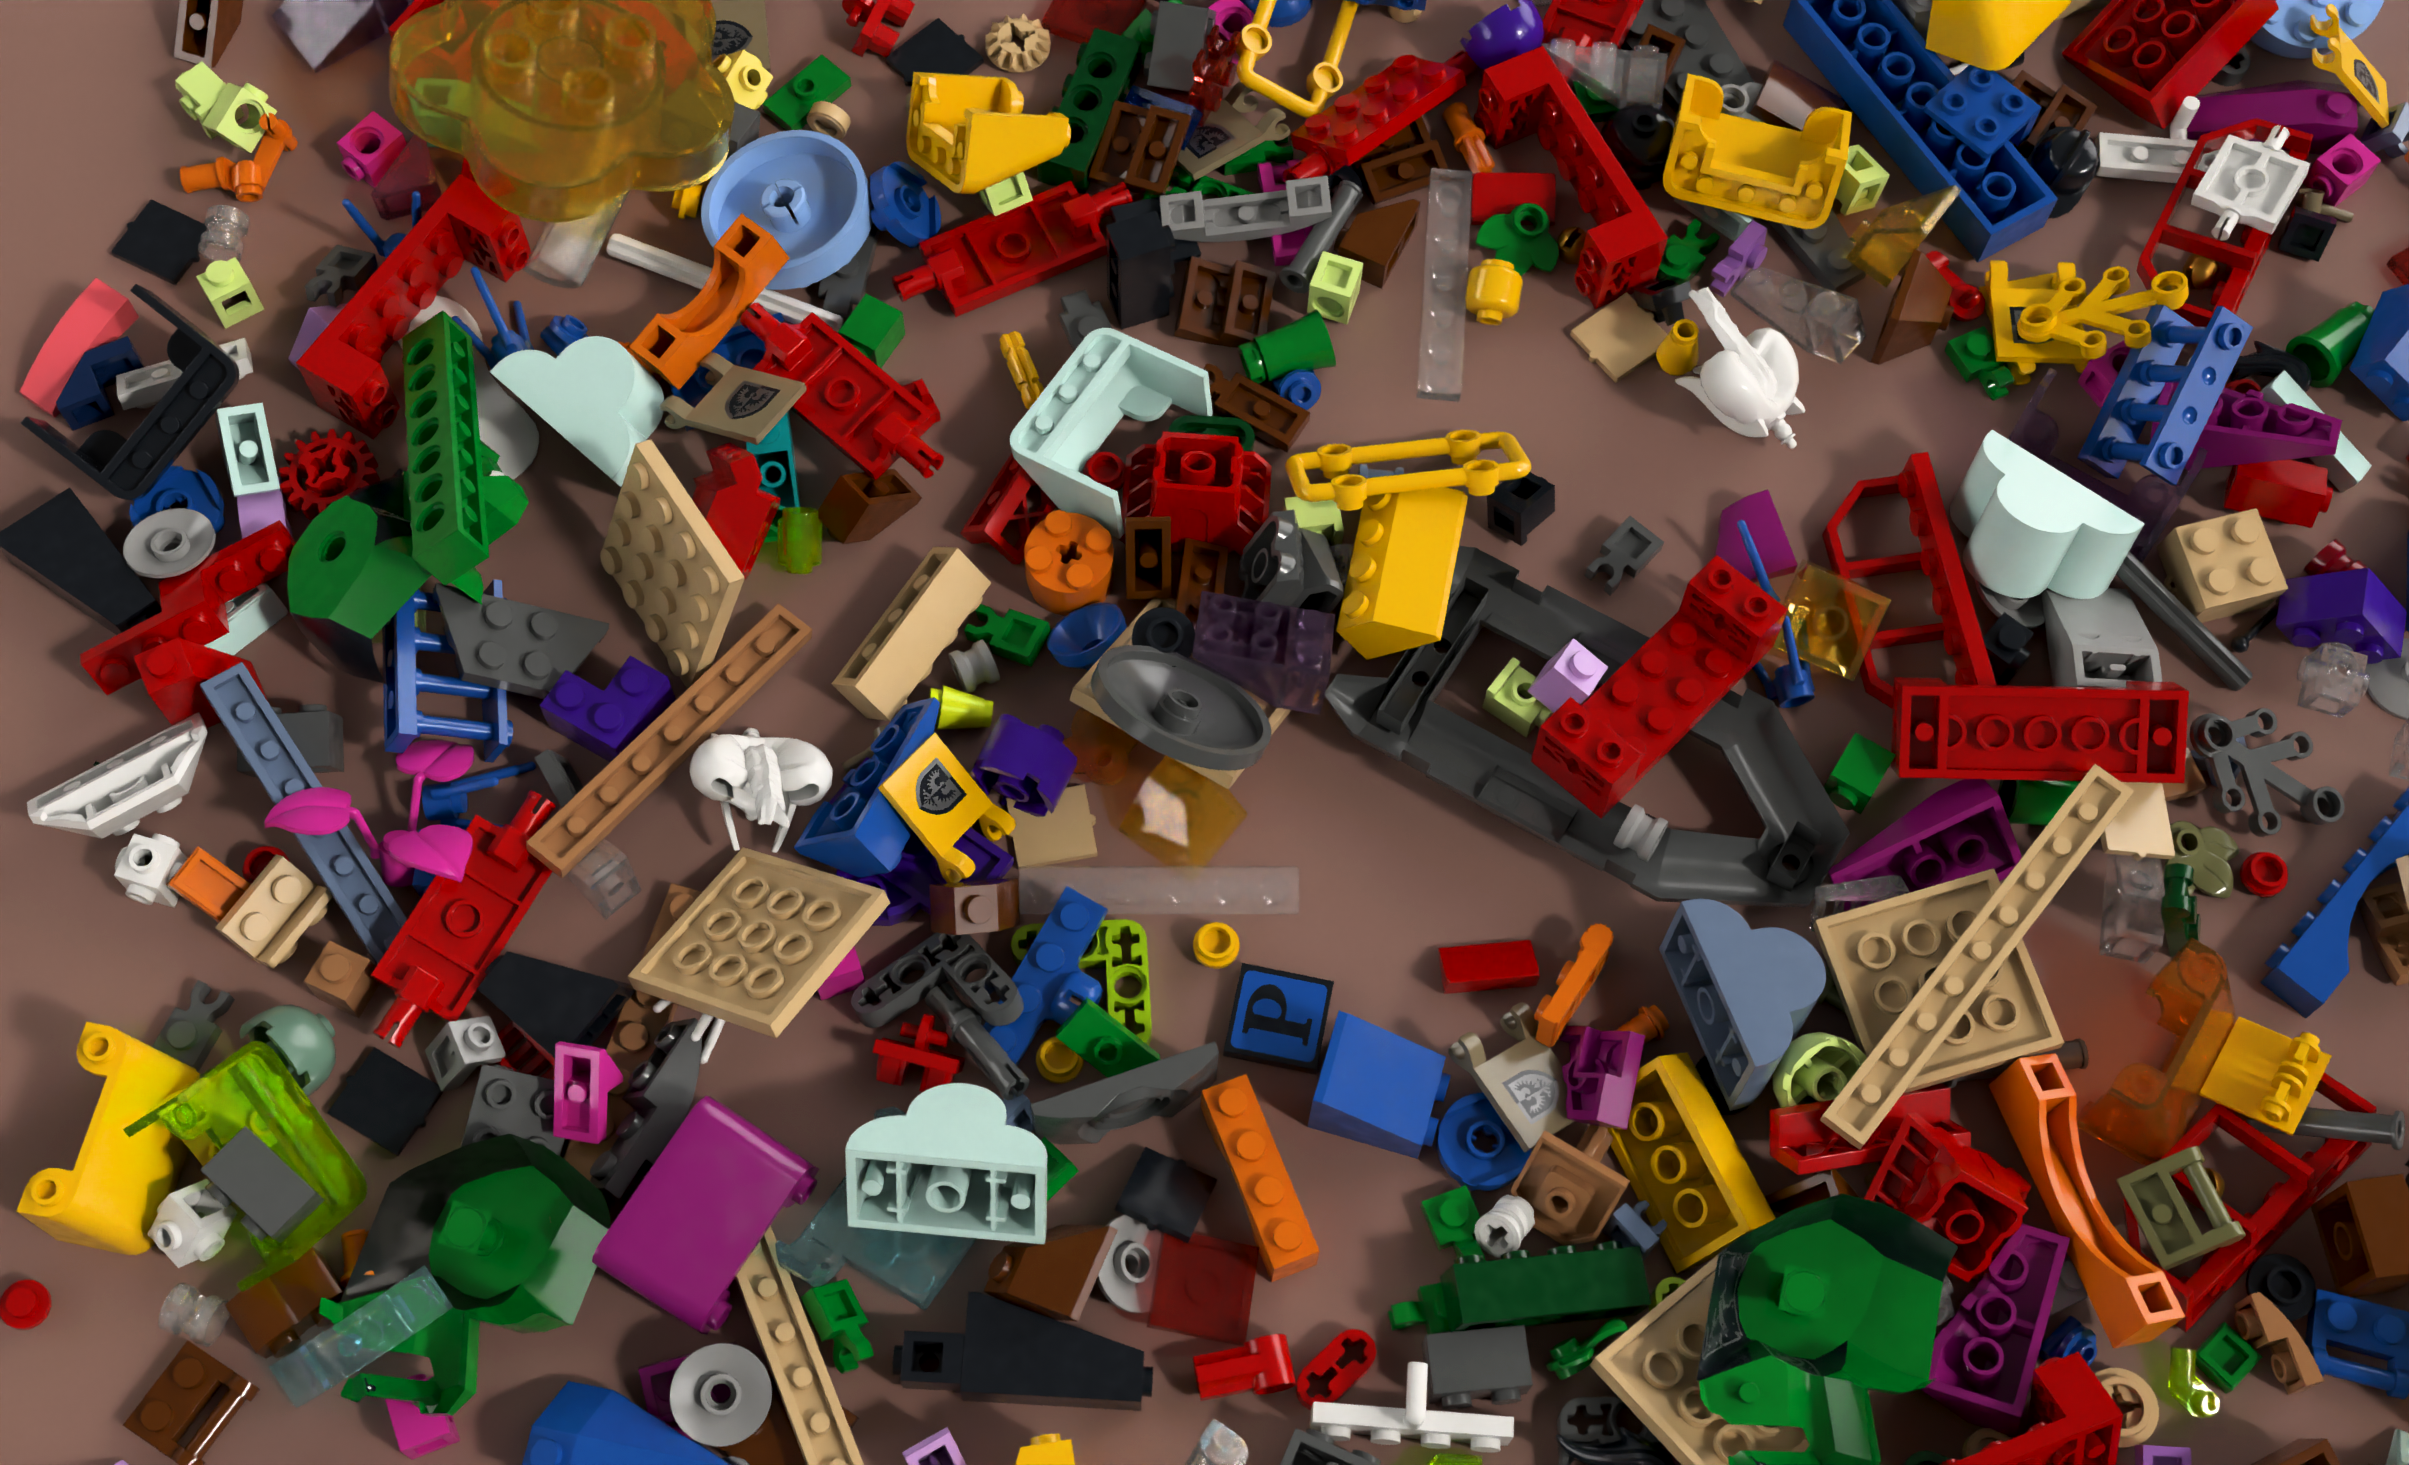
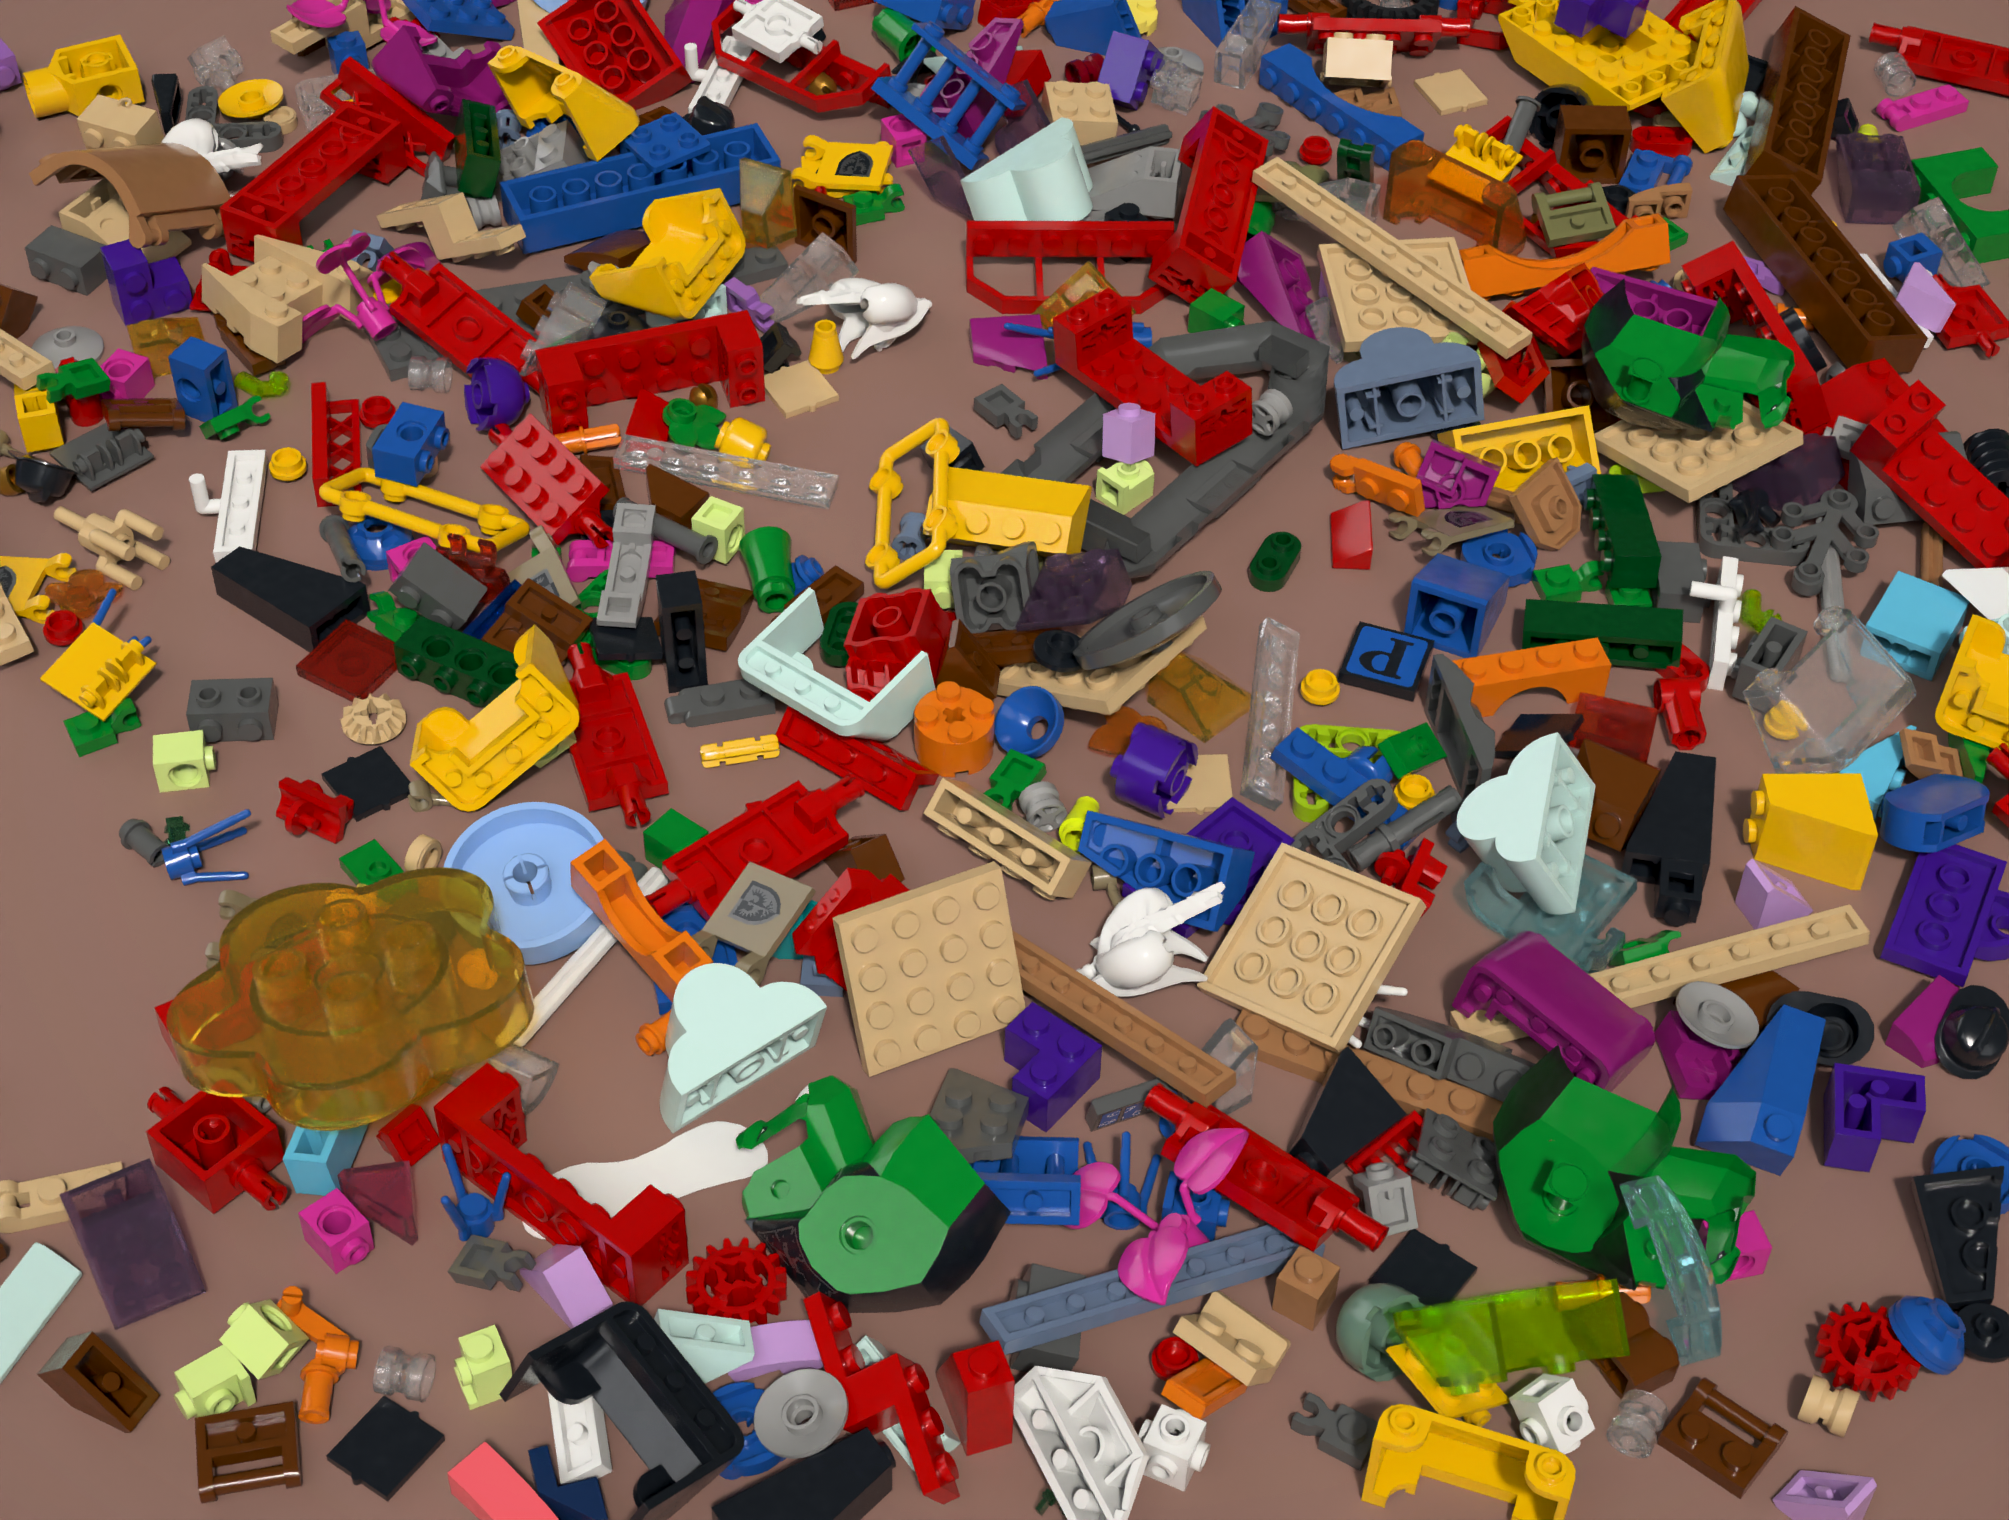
camera: 80 degrees left, 20 degrees down
dark grey brick [200,1126,324,1244] -> none
green brick [402,310,489,586] -> none
blue plant [452,267,535,370] -> none
blue plate [540,315,589,356] -> none
dark pink slope [553,1041,624,1144] -> none
blue plate [869,161,941,248] -> none
yellow flag [878,733,1016,883] -> none
reddish brown slope [929,878,1020,935] -> none
white bush [1474,1195,1535,1258] -> none
green plate [1545,1318,1628,1380] -> none
yellow plant [2017,266,2189,359] -> none
clear neon green arm [2168,1347,2221,1418] -> none
none -> reddish brown plate [195,1401,302,1504]
none -> dark green plate [1249,532,1301,592]
none -> dark green brick [1522,599,1684,669]

